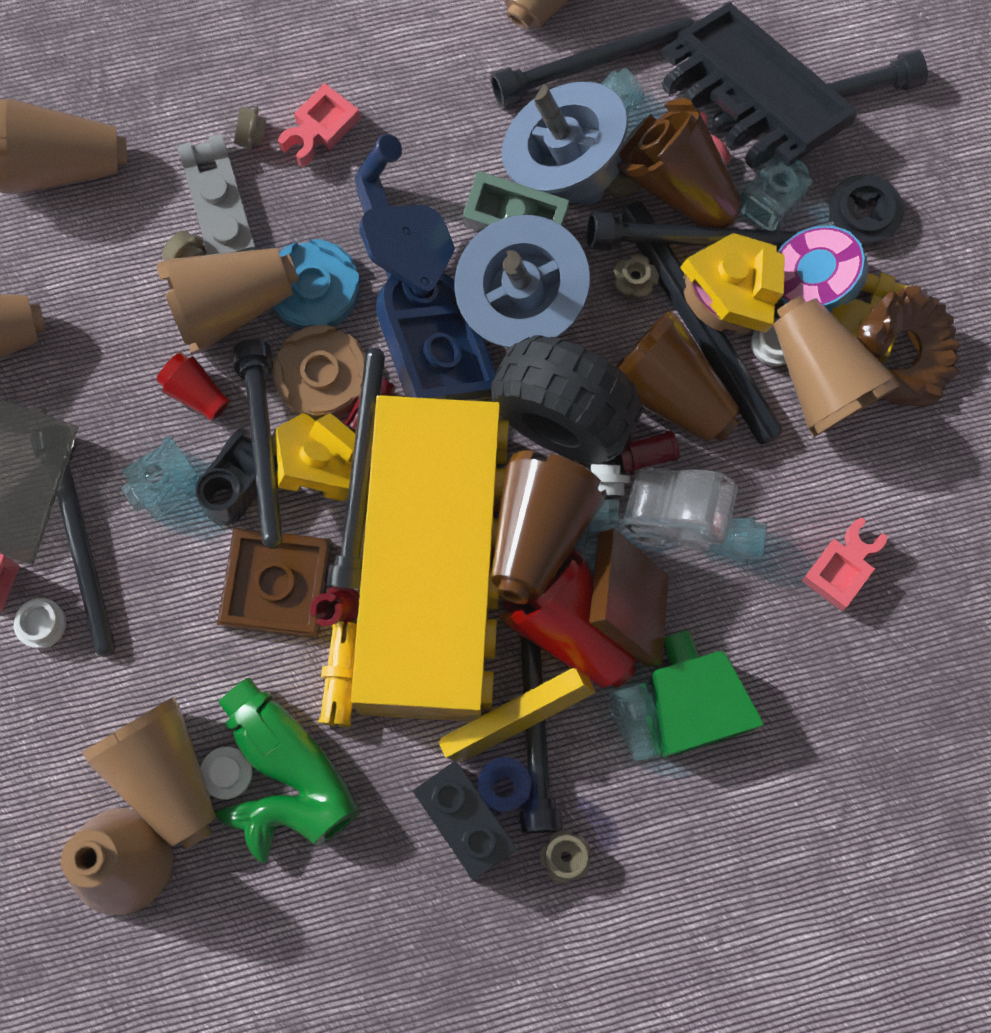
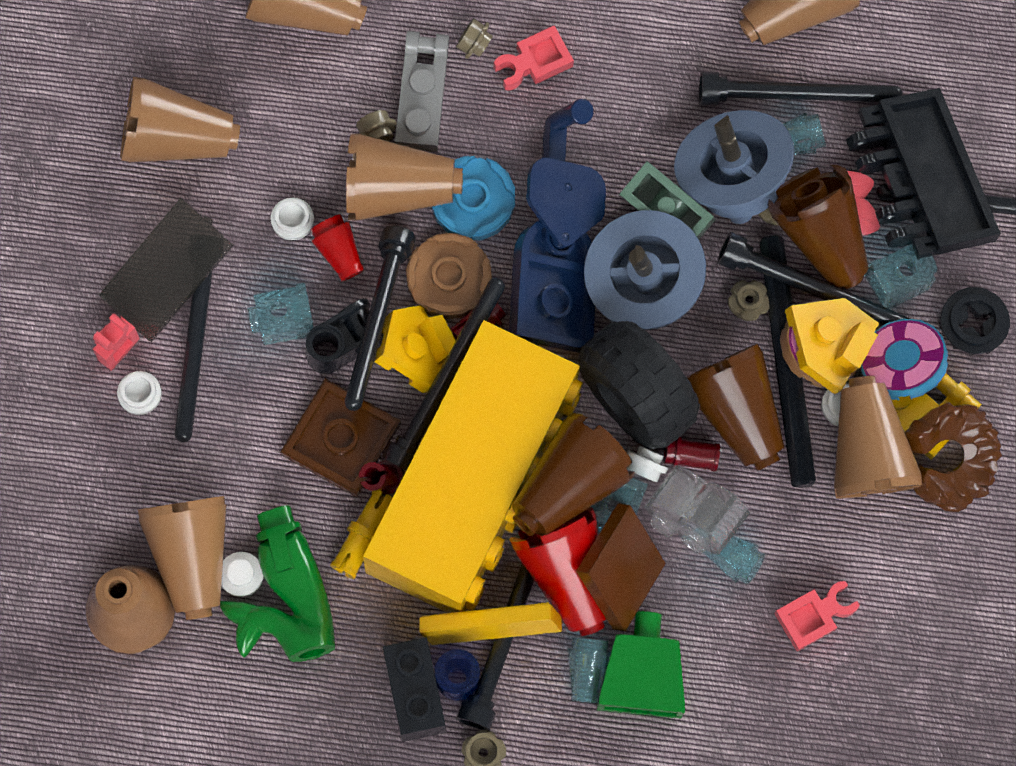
camera: 20 degrees right, 0 degrees up
none -> white plate [271,198,314,240]

